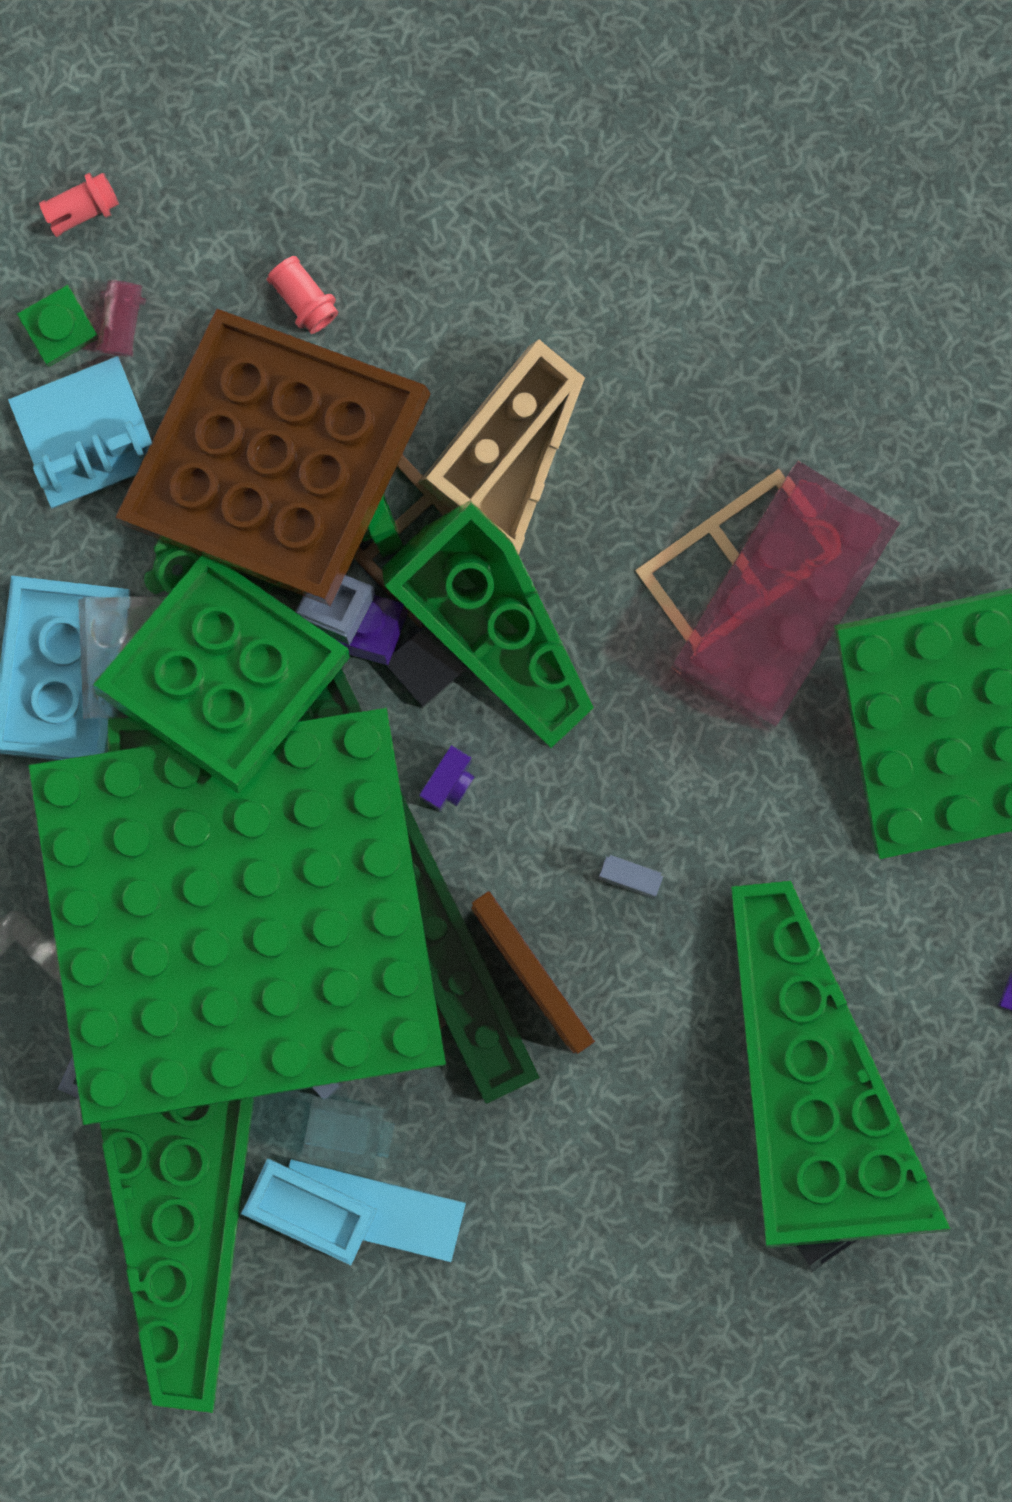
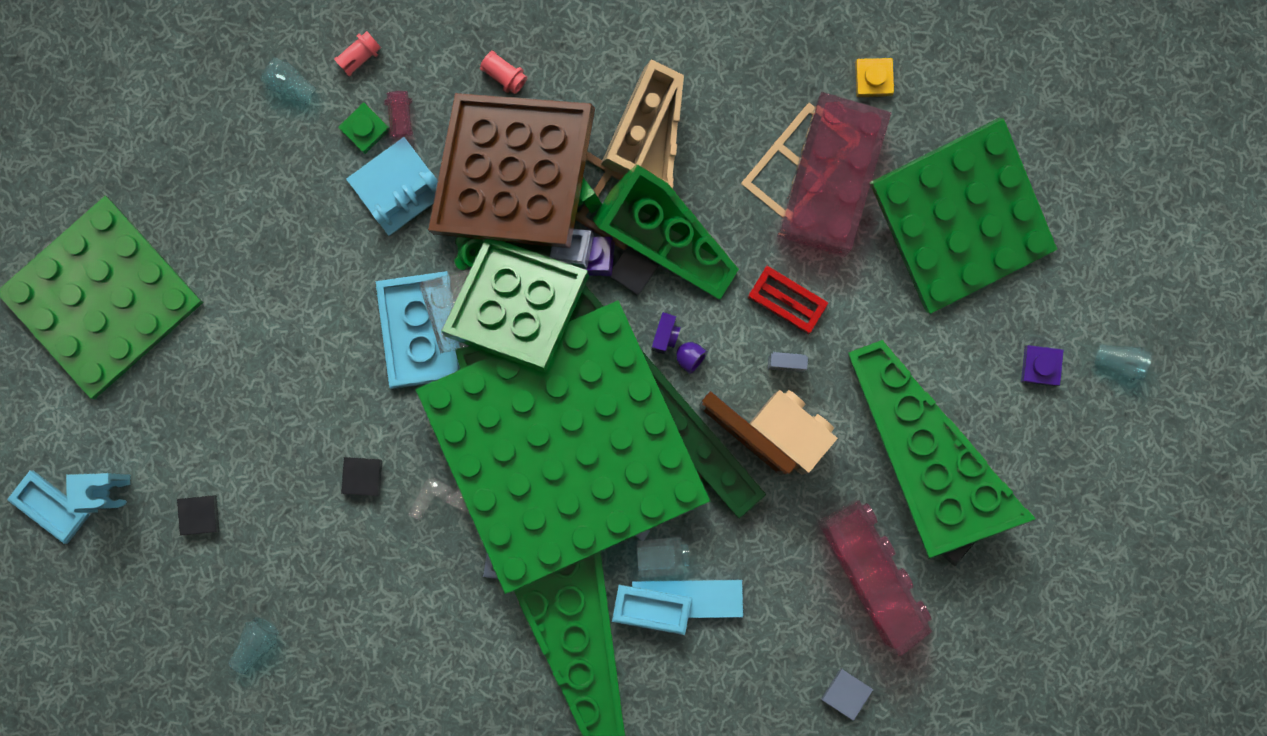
camera: 15 degrees left, 0 degrees up
none -> dark purple hinge [676,342,708,374]
none -> red tile [748,266,828,335]
none -> tan brick [749,390,838,475]
none -> clear pink slope [817,500,932,656]
none -> sand blue tile [821,668,873,721]
none -> yellow plate [855,58,894,97]

